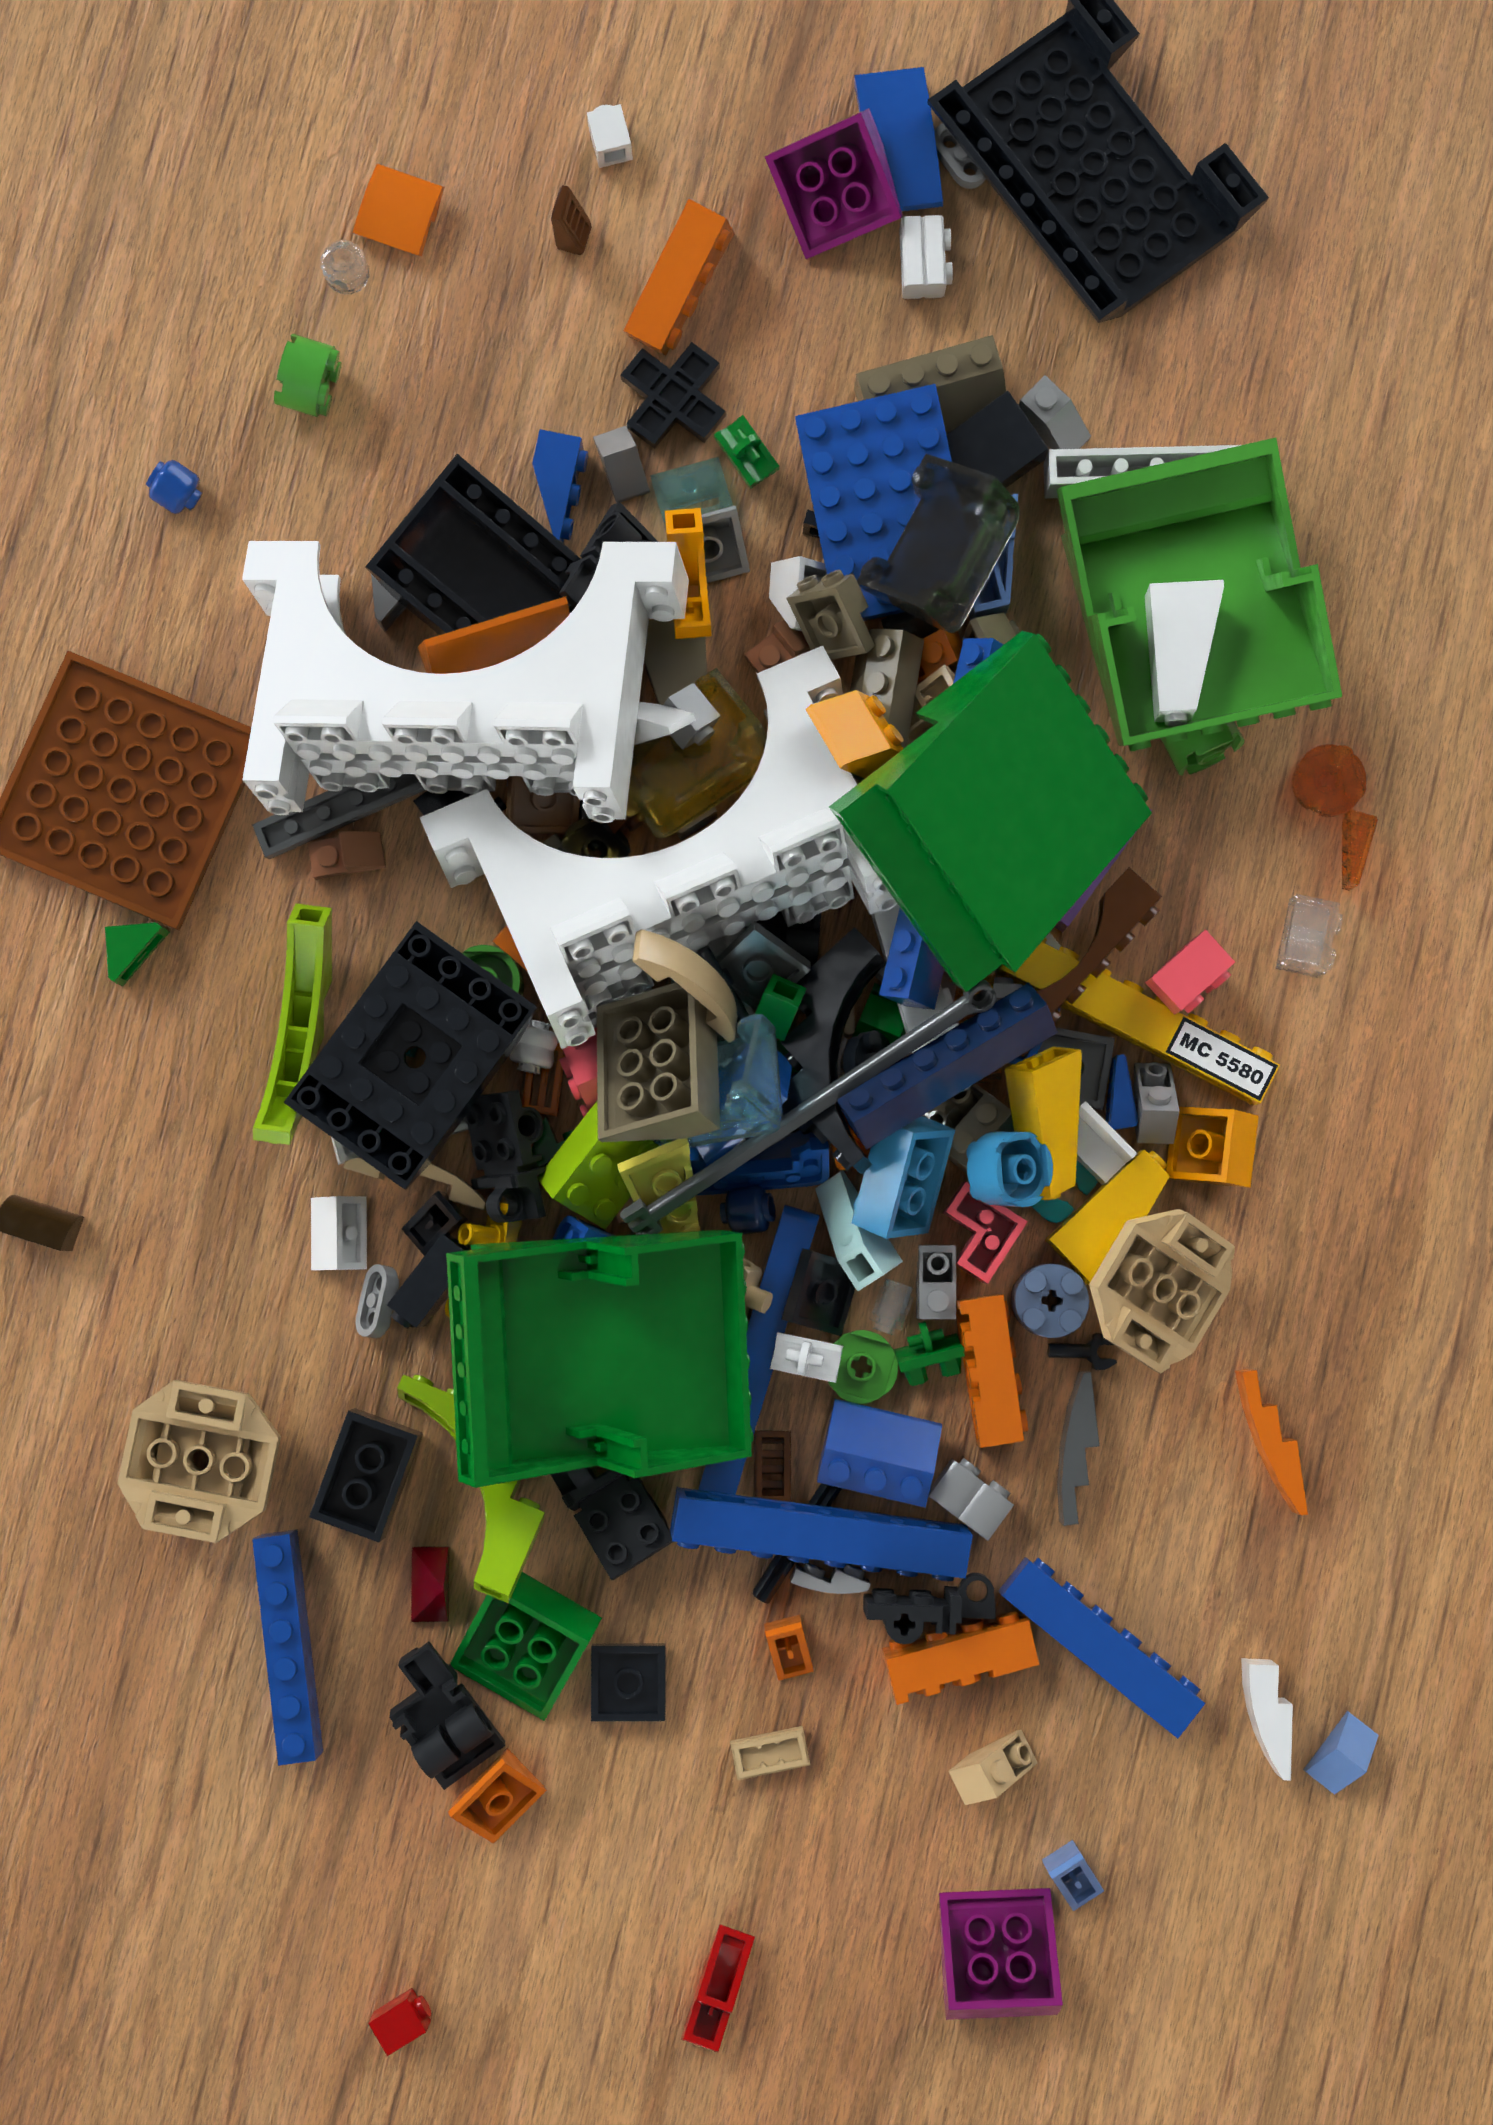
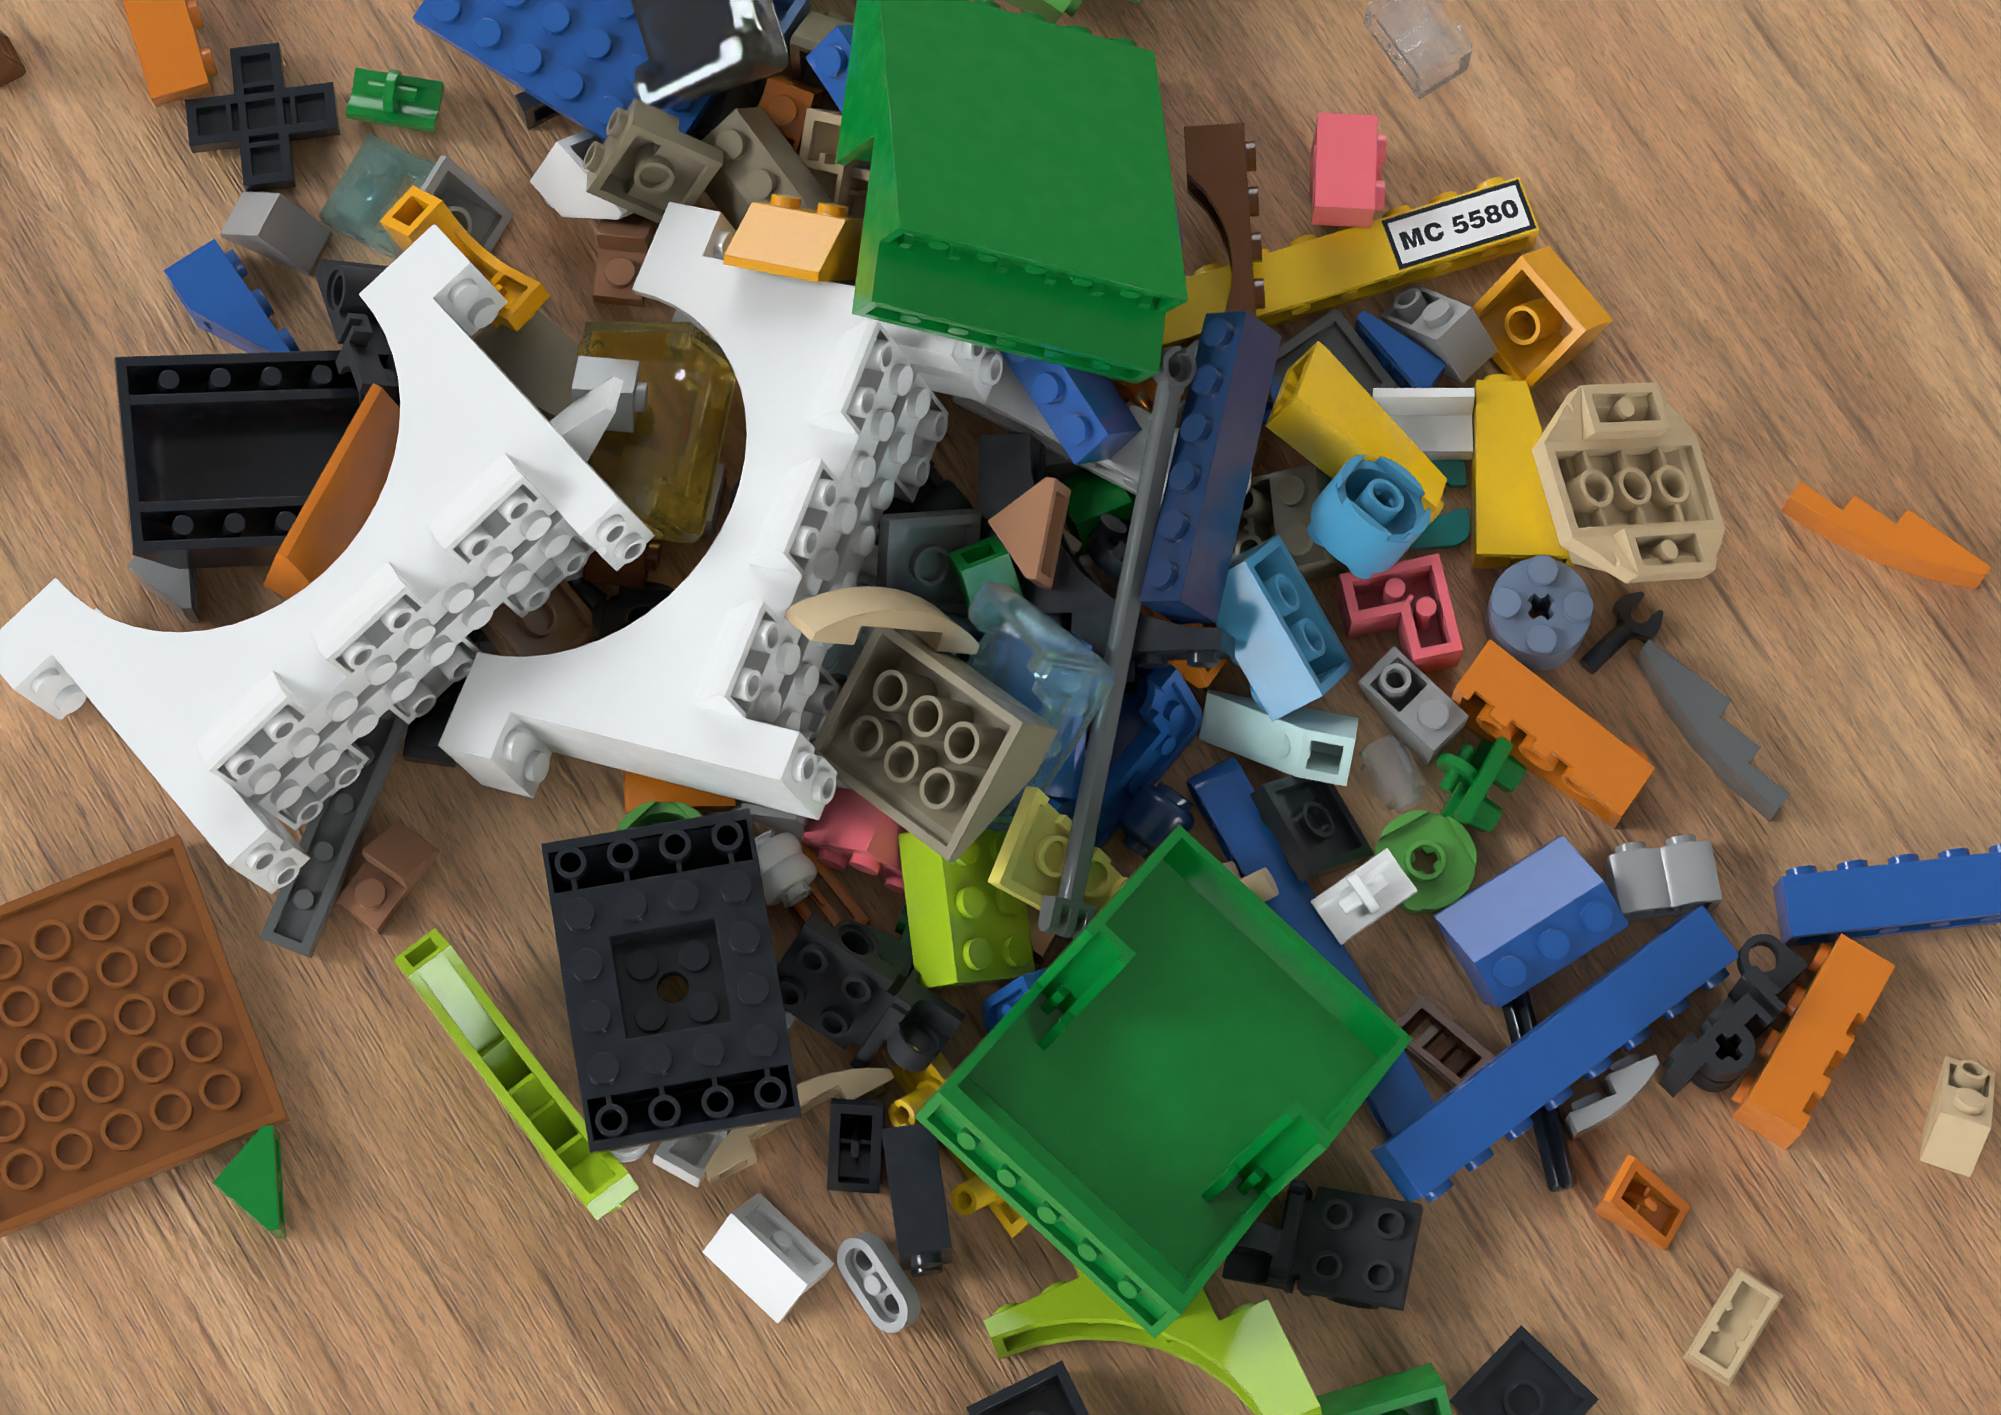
camera: 45 degrees left, 10 degrees down
none -> nougat slope [988,477,1071,590]

